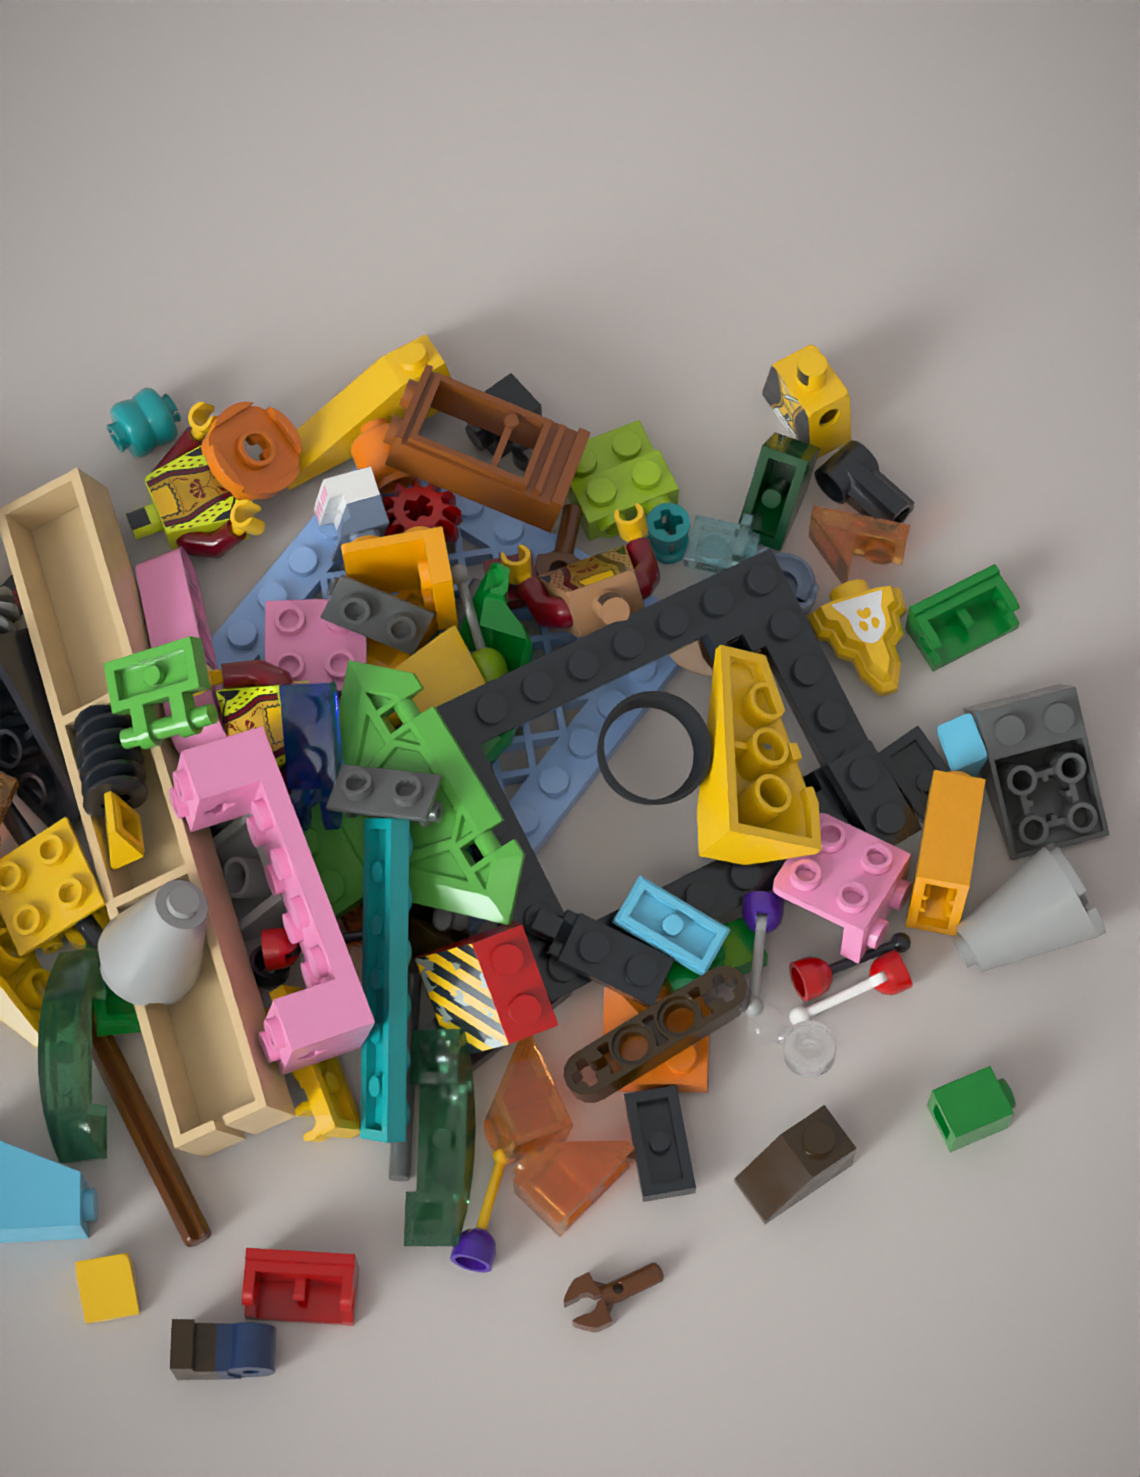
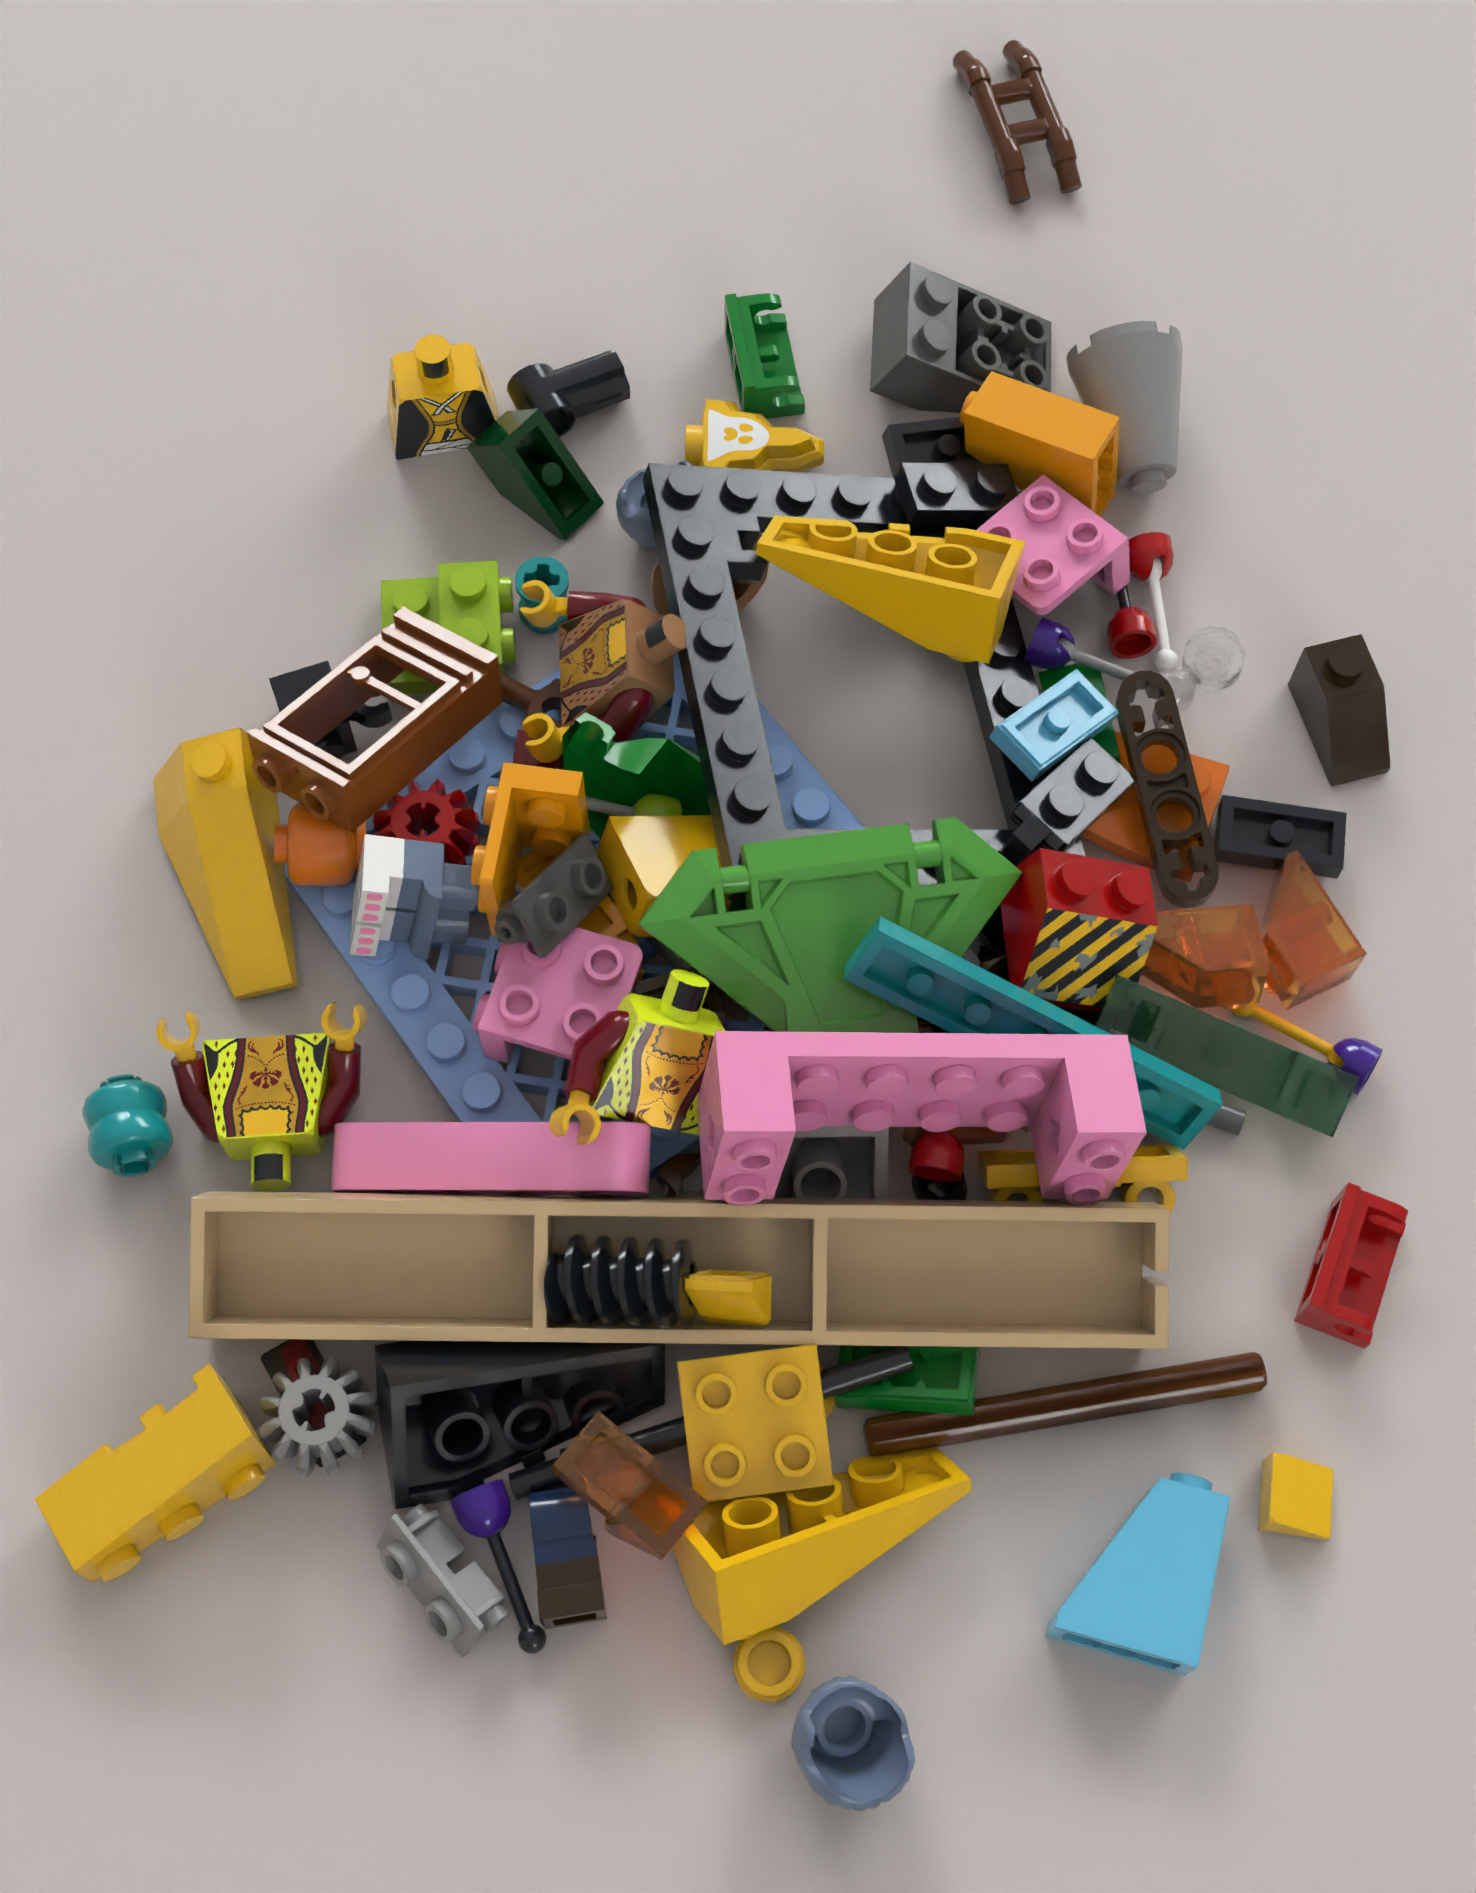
camera: 75 degrees left, 0 degrees up
clear green slope [38,946,107,1164] -> none
light grey cone [97,880,208,1006] -> none
bright green plate [103,636,218,750] -> none
leg [170,1319,276,1380] -> none
orange plate [201,401,302,501] -> none
hinge [279,681,343,831] -> none
dark grey hinge [326,764,443,827] -> none
reddish brown bar [564,1262,664,1332] -> none
black tyre [597,691,712,805] -> none
clear light blue bracket [684,513,761,573] -> none
clear orange slope [808,505,910,584] -> none
green brick [927,1066,1016,1153] -> none
medium azure slope [936,714,988,777] -> none

